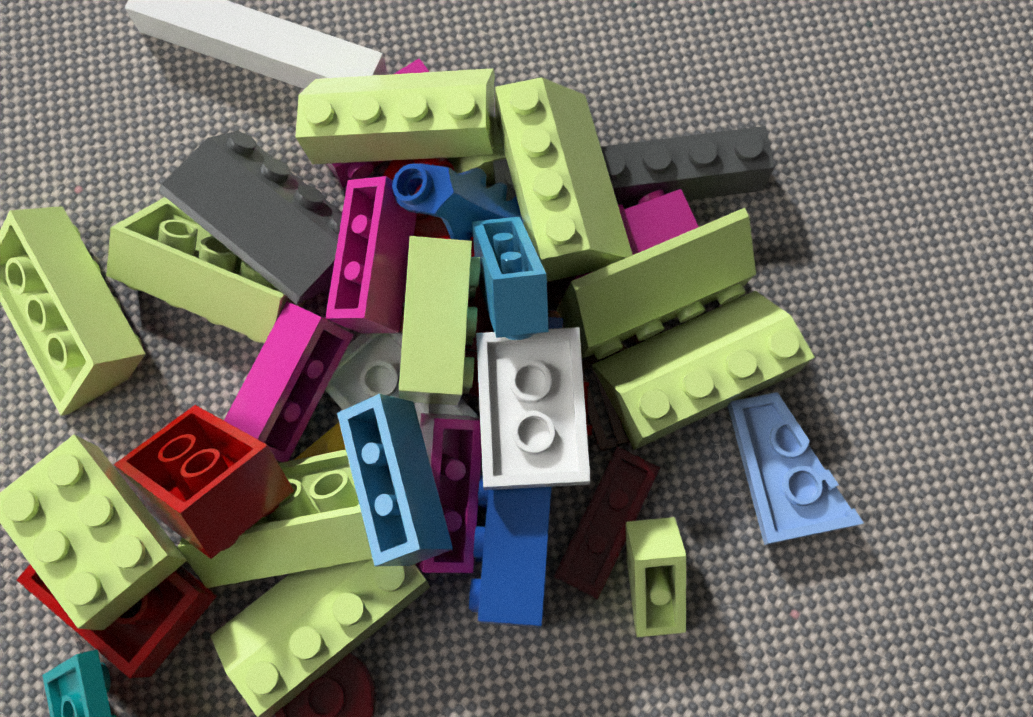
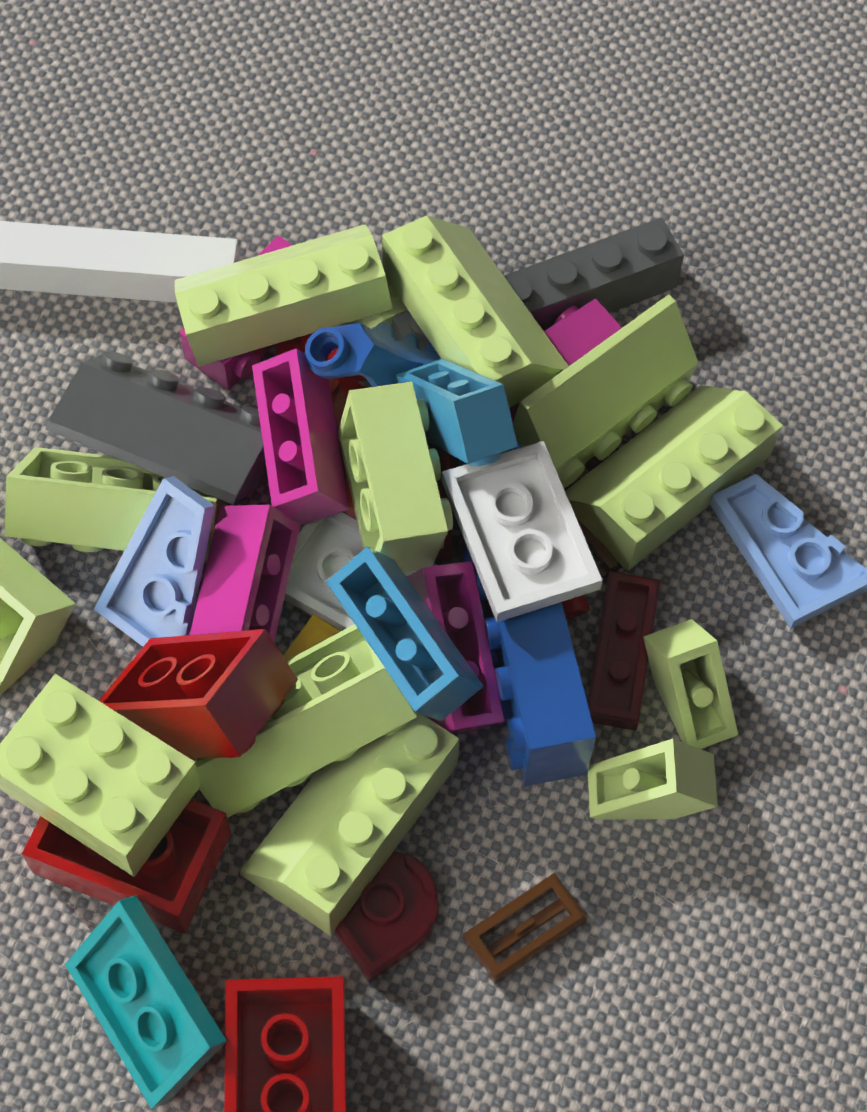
camera: 20 degrees left, 10 degrees down
none -> light blue wing [94,476,215,646]
none -> yellowish green slope [588,739,718,820]

